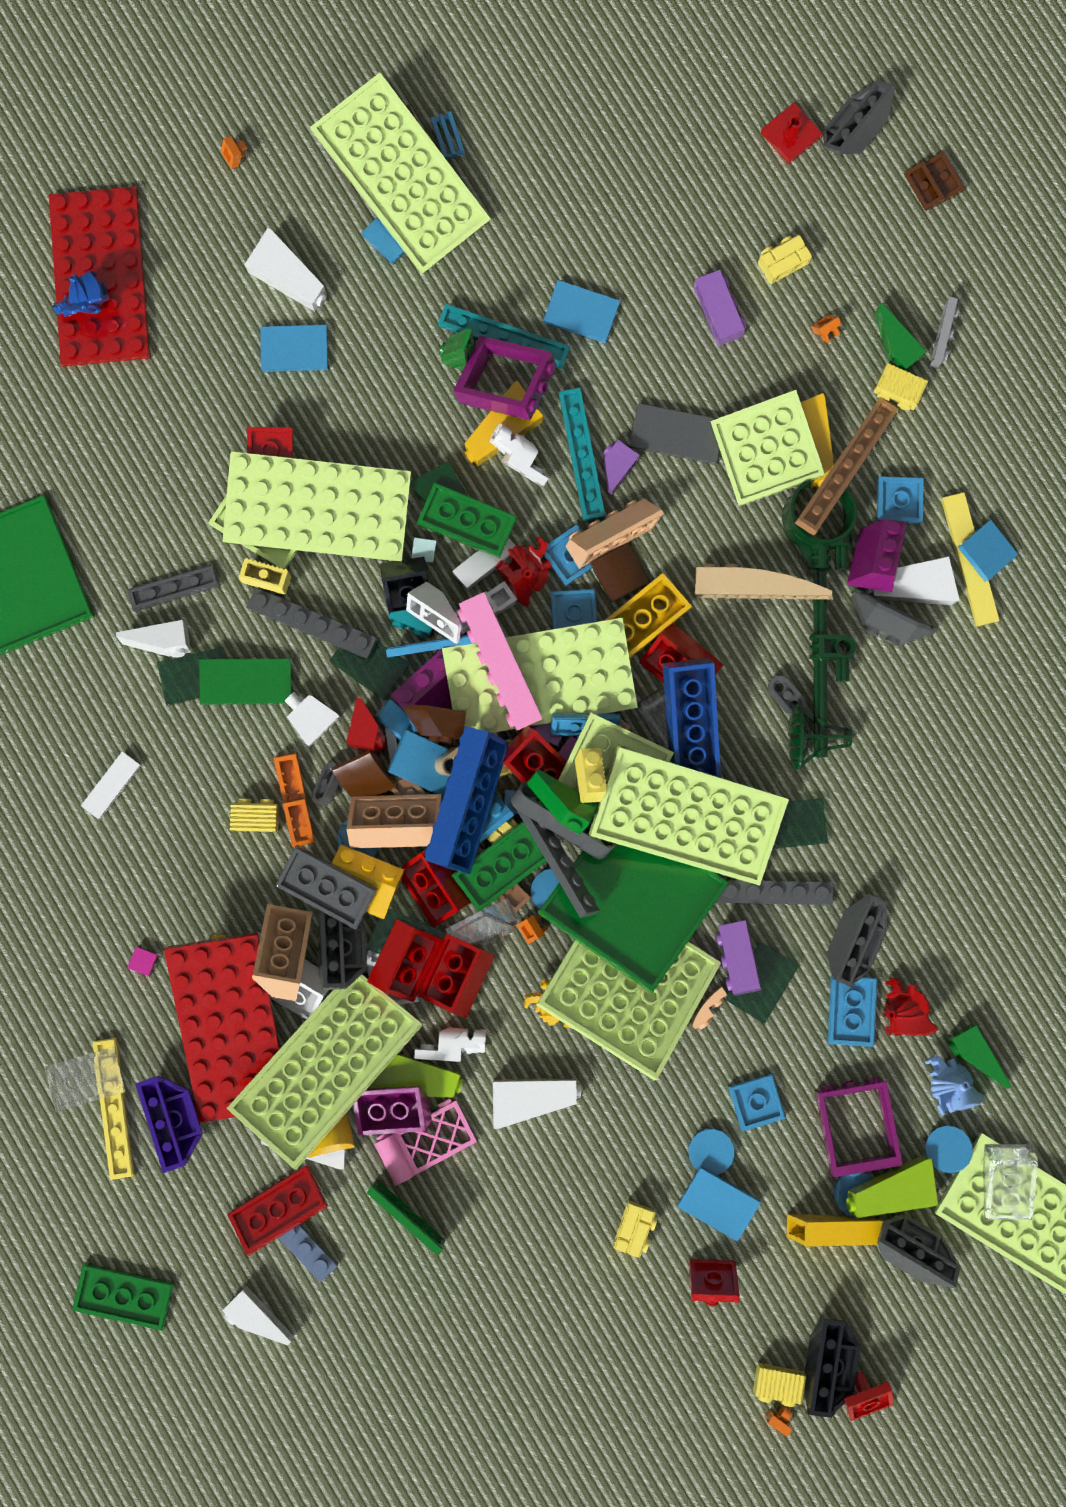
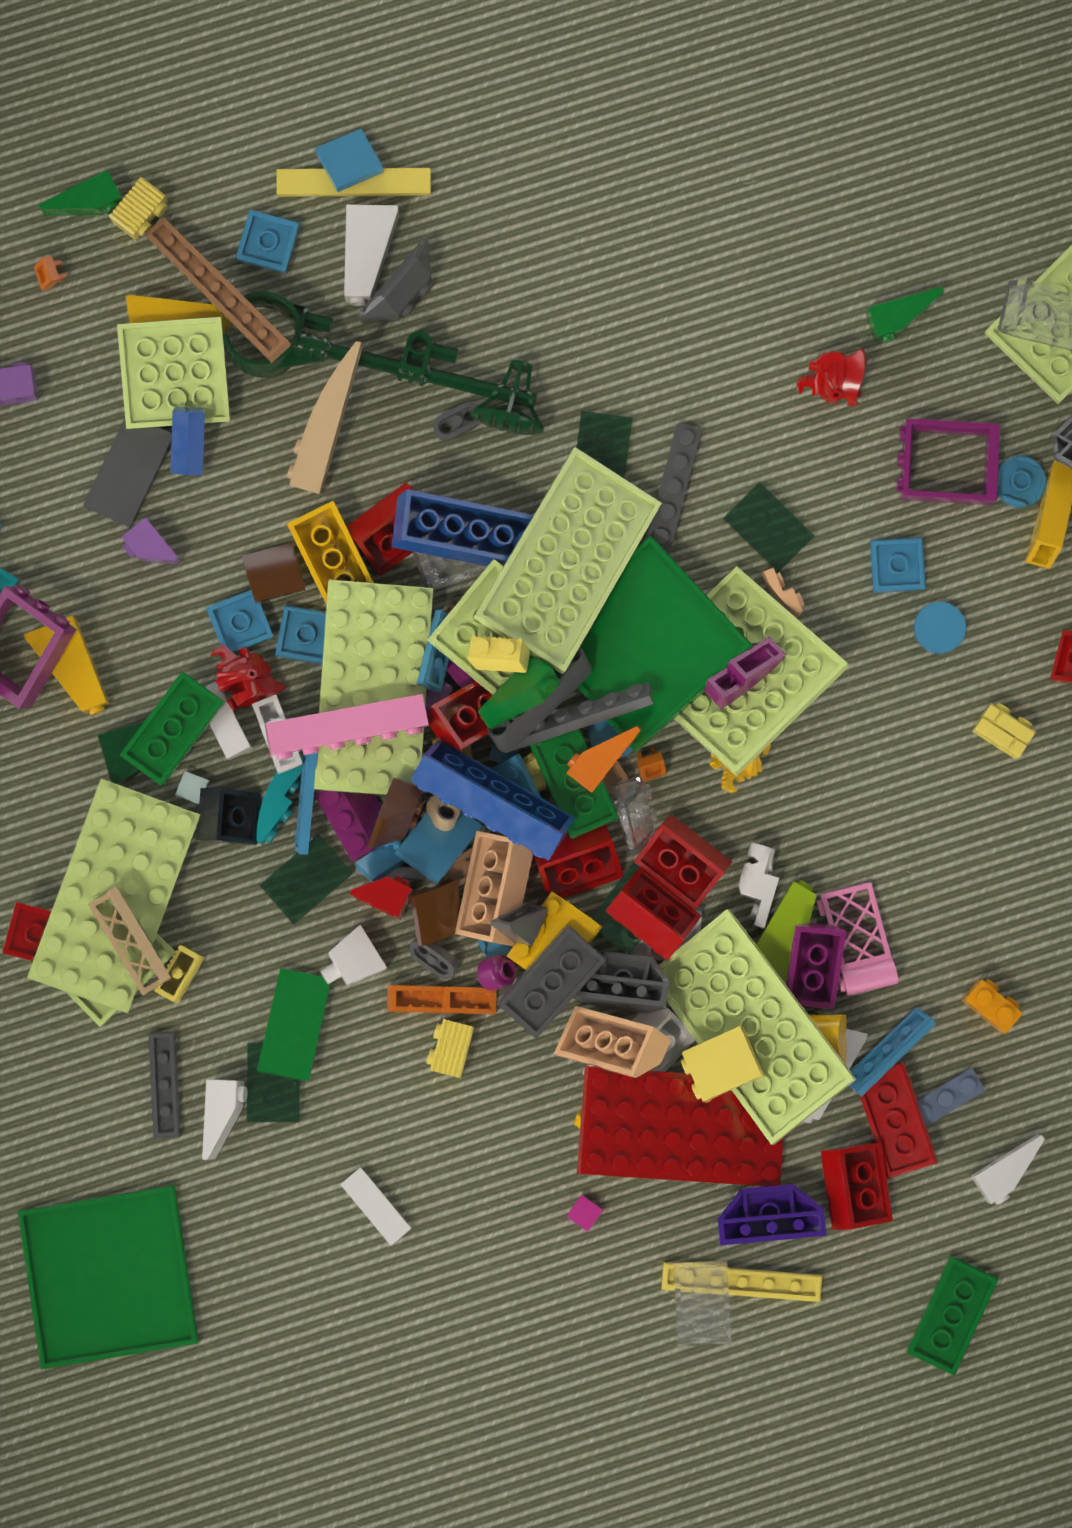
camera: 80 degrees left, 0 degrees up
dark grey plate [246,587,378,660] -> none
green tile [367,1180,445,1256] -> none
white slope [406,582,461,644] -> none
white plate [489,424,548,486] -> none
white slope [493,1078,581,1129] -> none
teal plate [559,388,605,522] -> none
light nougat slope [565,498,664,569] -> none
dark azure tile [677,1166,761,1242] -> none
medium lavender brick [716,920,762,996] -> none
dark grey wedge [827,894,887,987] -> none
dark azure tile [827,974,878,1047] -> none
lime slope [846,1156,938,1218] -> none
magenta slope [847,519,907,592] -> none
light blue helmet [925,1055,985,1115] -> none
dark azure tile [926,1126,973,1173] -> none
light grey plate [929,297,959,369] -> none
none -> tan fence [88,886,171,995]
none -> blue piece [170,406,205,475]
none -> magenta head [477,954,516,991]
none -> dark grey slope [491,903,547,946]
none -> orange slope [567,726,642,793]
none -> light yellow panel [681,1026,765,1103]
none -> magenta slope [705,637,786,709]
none -> red slope [820,1142,893,1230]
none -> dark azure tile [849,1007,936,1097]
none -> light orange brick [961,979,1023,1034]

